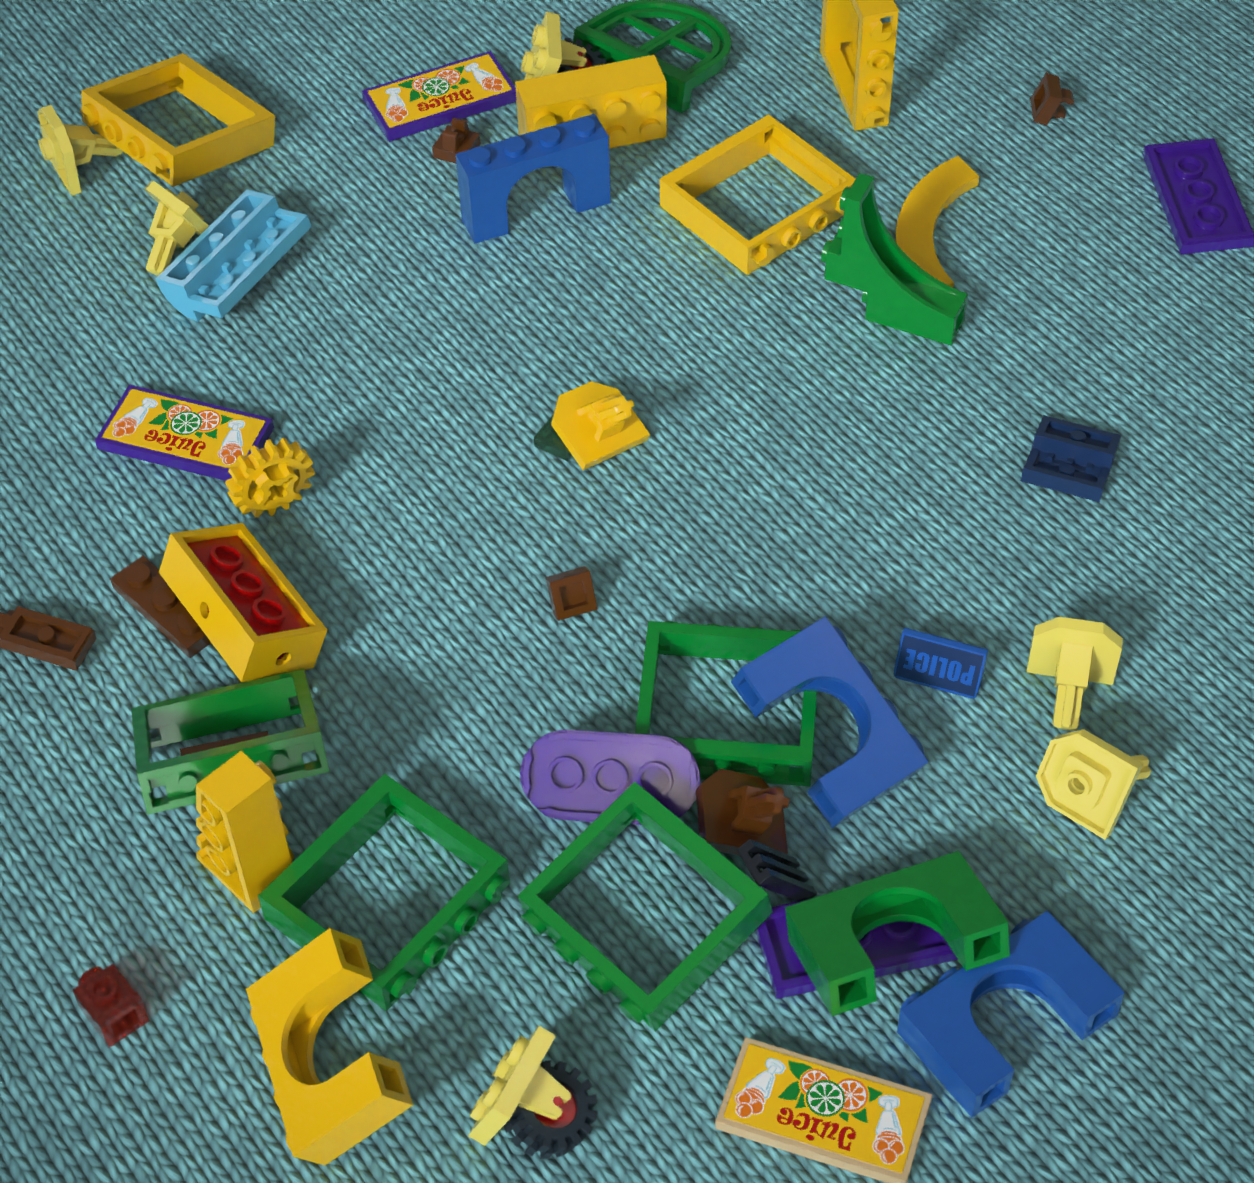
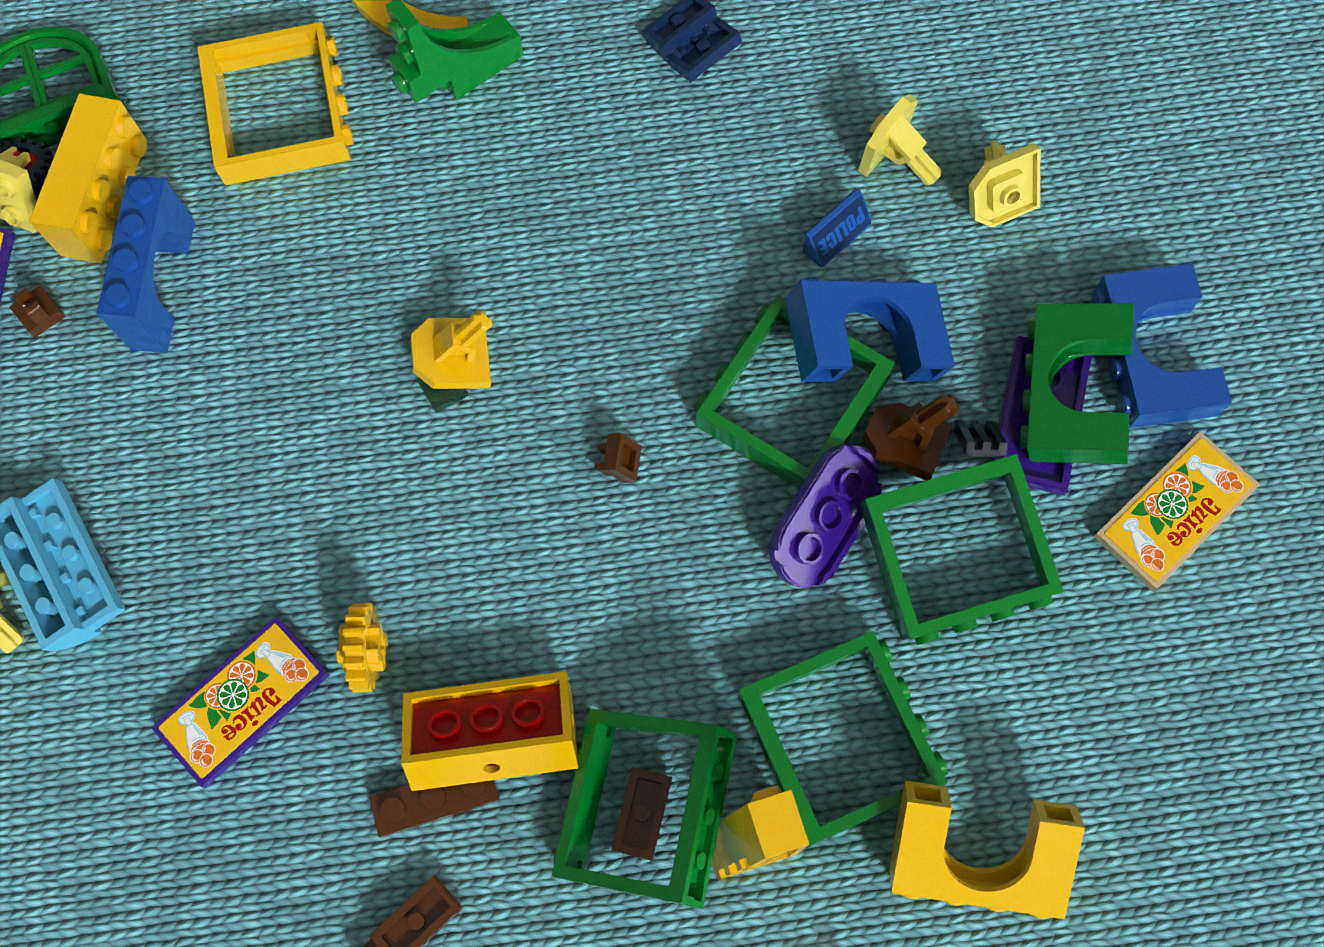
camera: 60 degrees left, 20 degrees up
plate [468,1026,598,1159] -> none

